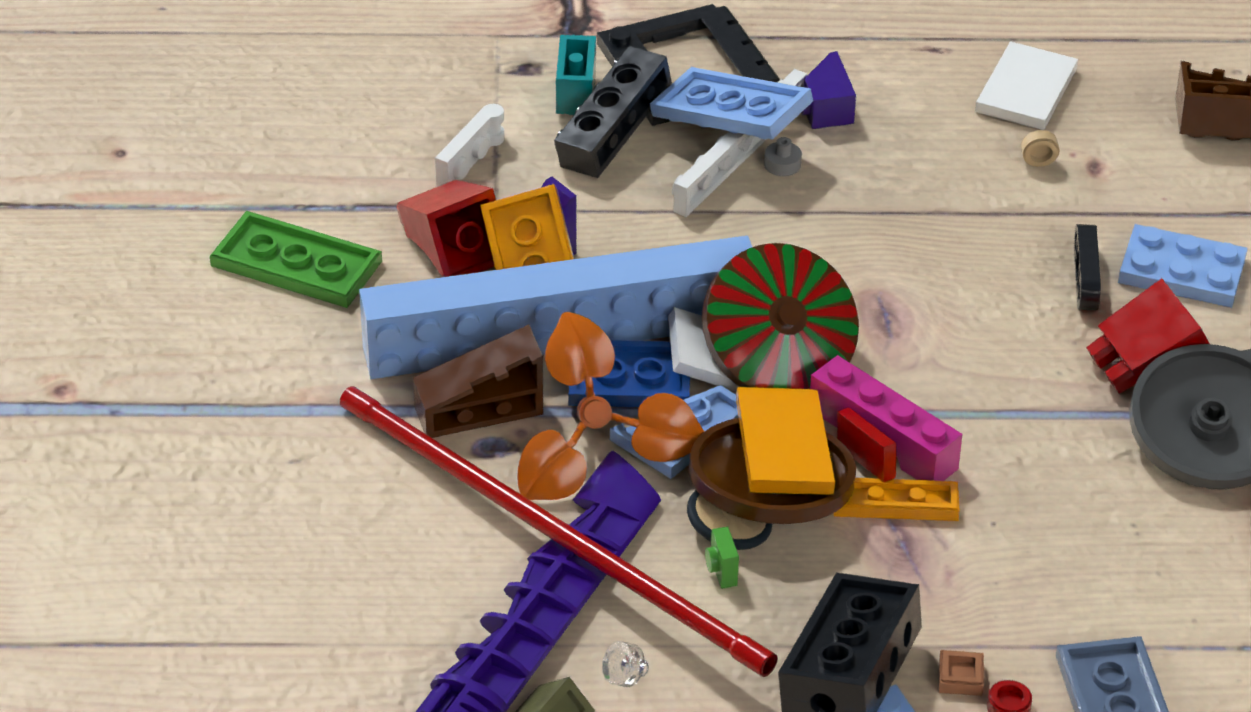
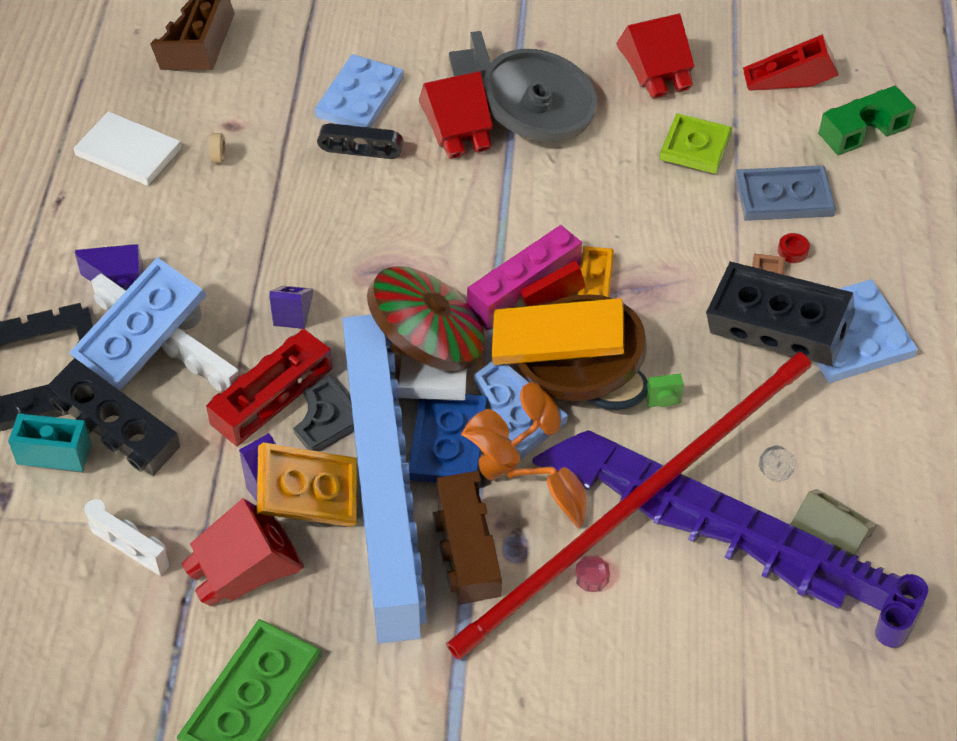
camera: 85 degrees left, 10 degrees up
none -> red brick [206,328,333,447]
none -> dark purple slope [269,285,313,329]
none -> clear pink tile [575,556,610,592]
none -> lime plate [659,113,733,174]

